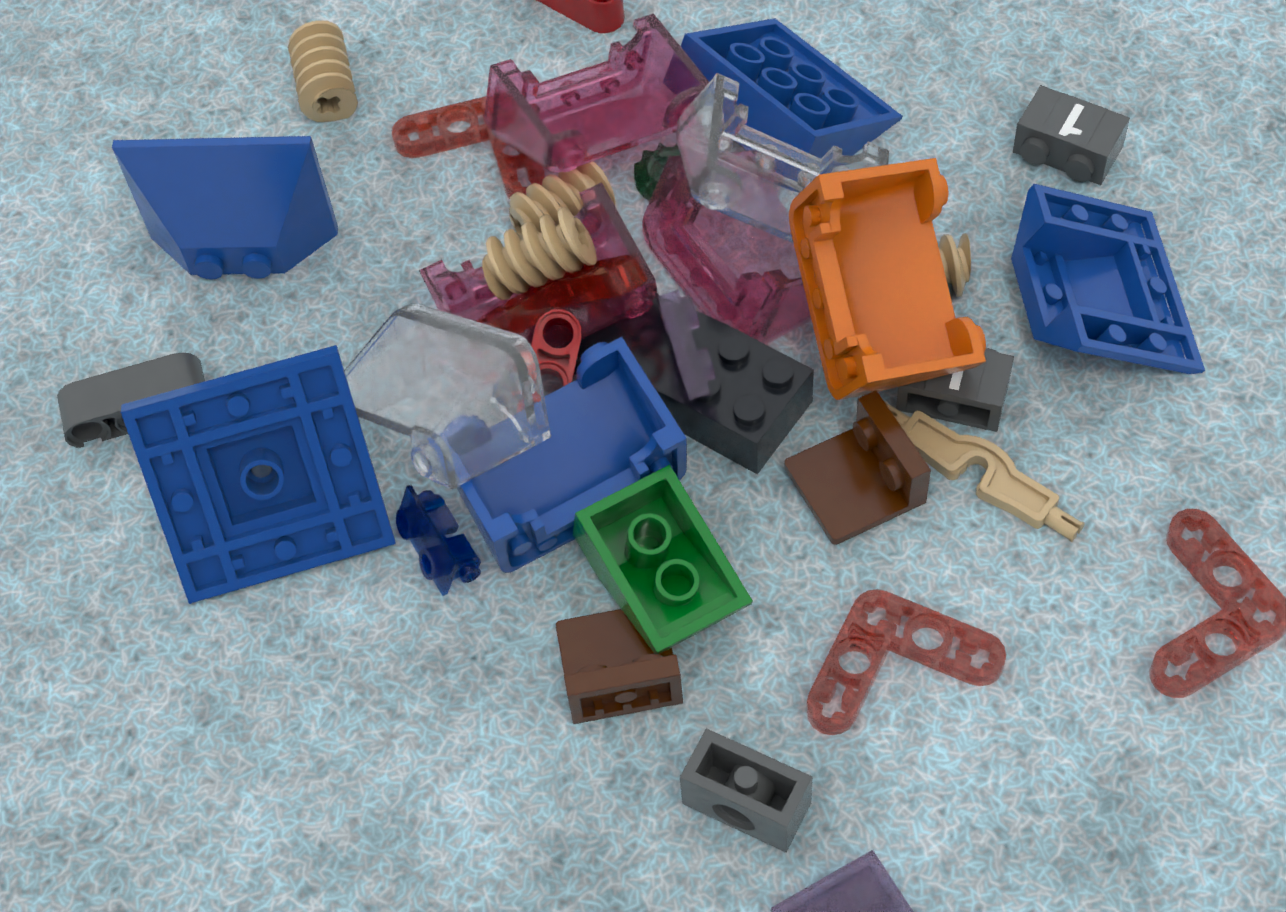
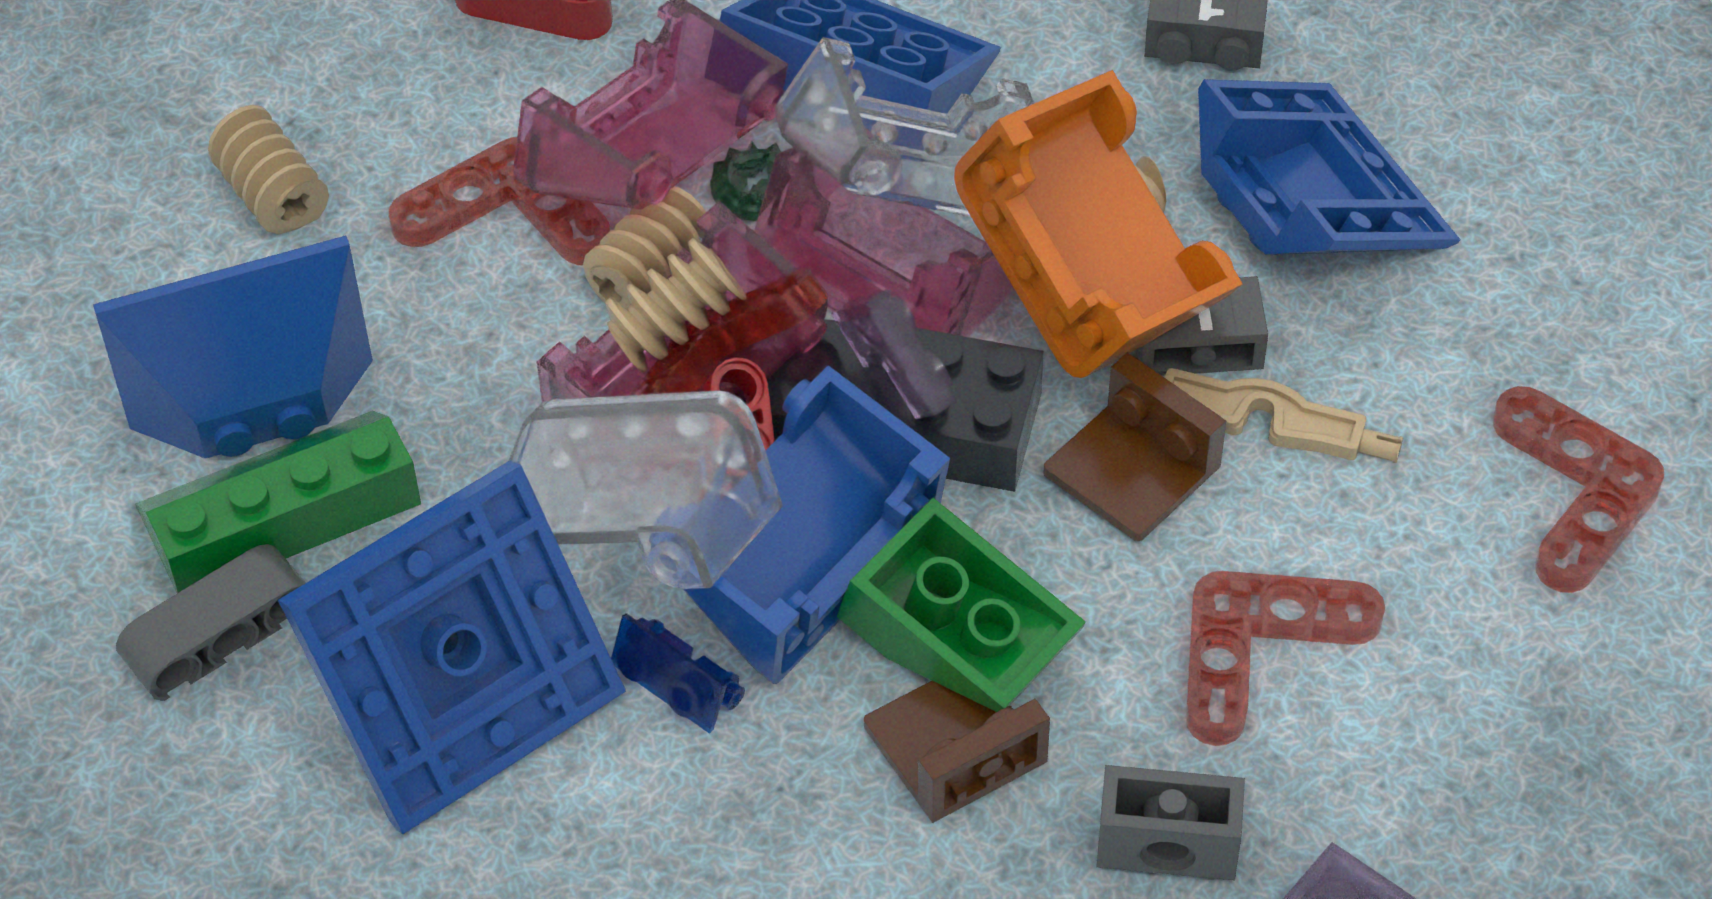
camera: 25 degrees left, 5 degrees down
none -> green slope [135,410,421,593]

